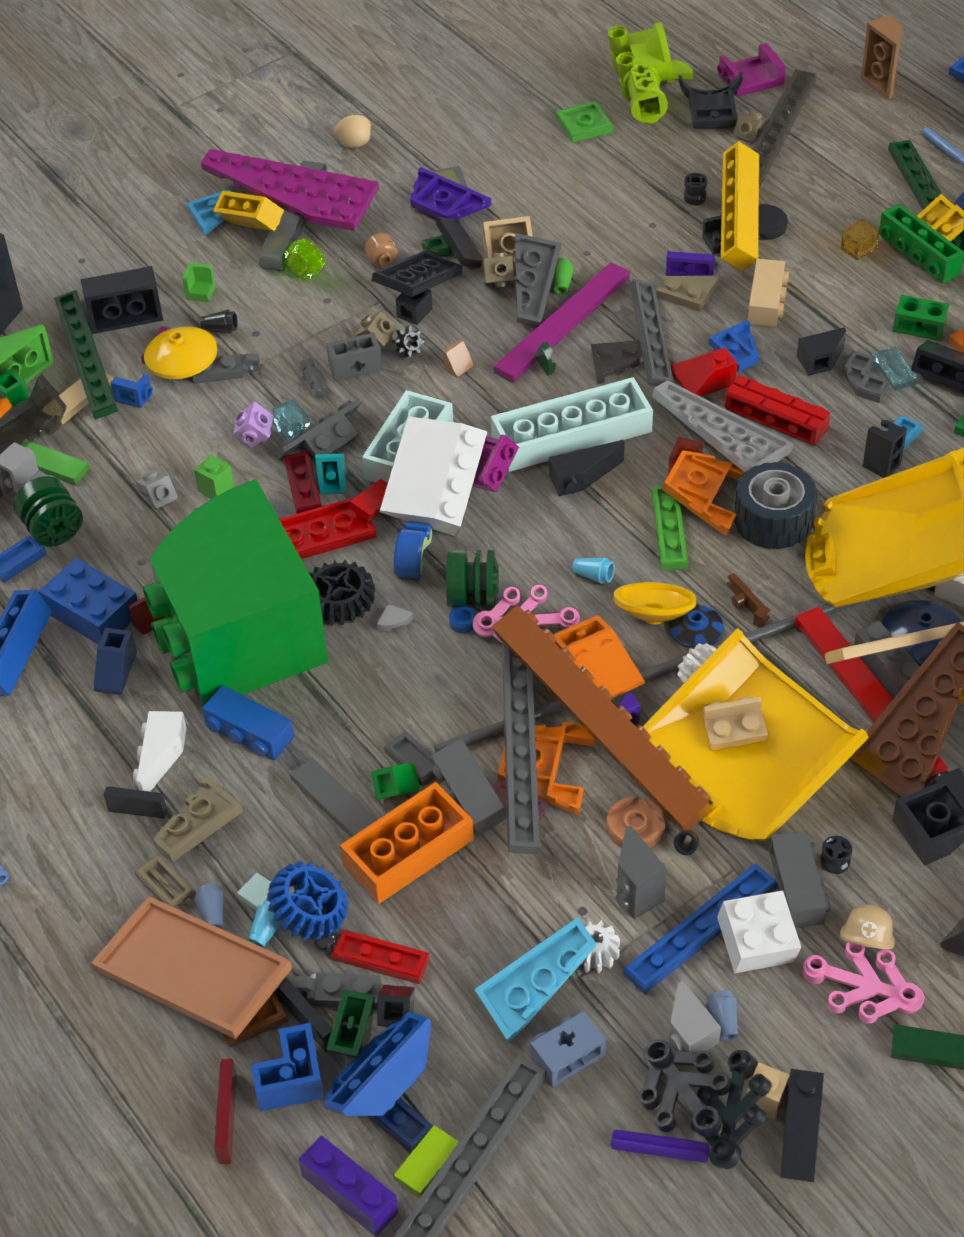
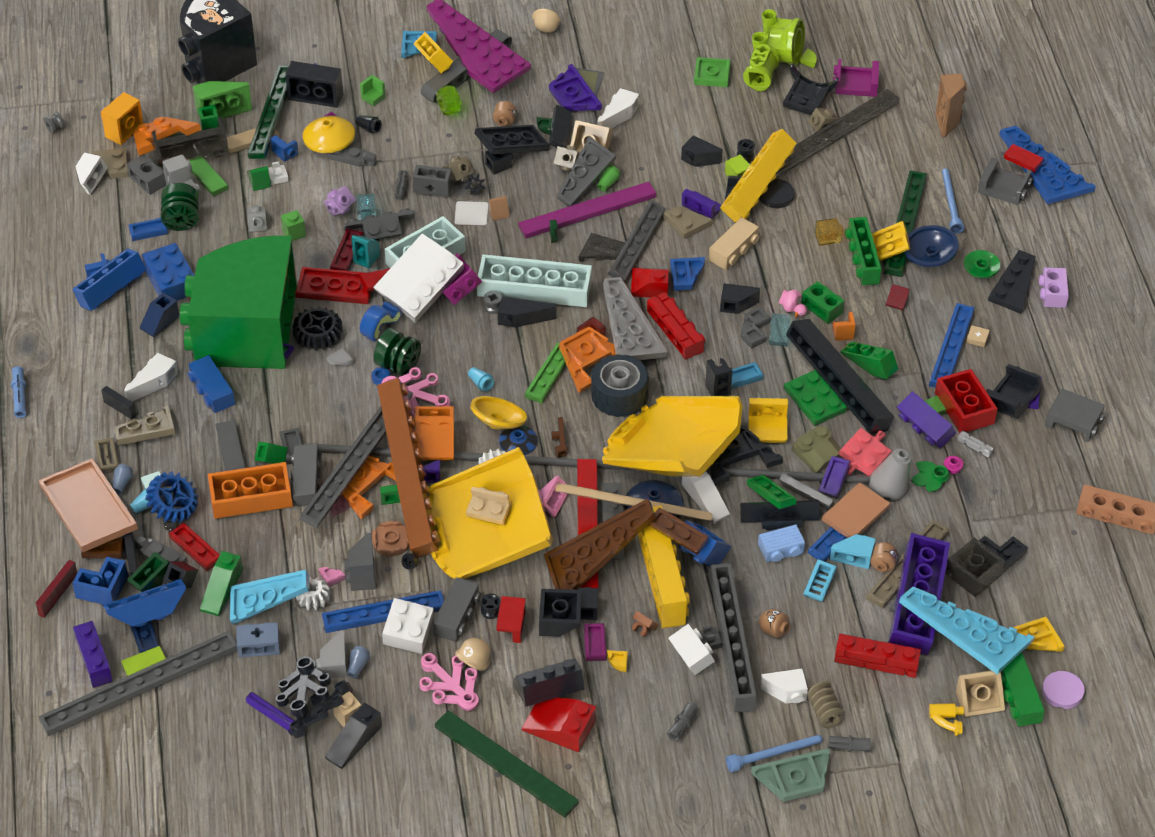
camera: 25 degrees right, 0 degrees up
none -> slope [200,551,243,616]
none -> green slope [247,166,271,191]
none -> white tile [268,161,288,185]
none -> bright pink tile [318,567,345,586]
none -> green plate [380,485,400,505]
none -> white sticker [454,201,488,225]
none -> flat silver wheel [484,290,502,314]
none -> red panel [496,596,526,643]
none -> bright pink slope [539,476,567,517]
none -> white slope [597,88,639,128]
none -> black slope [681,135,723,167]
none -> lime brick [725,155,750,177]
none -> bright pink animal [779,289,807,317]

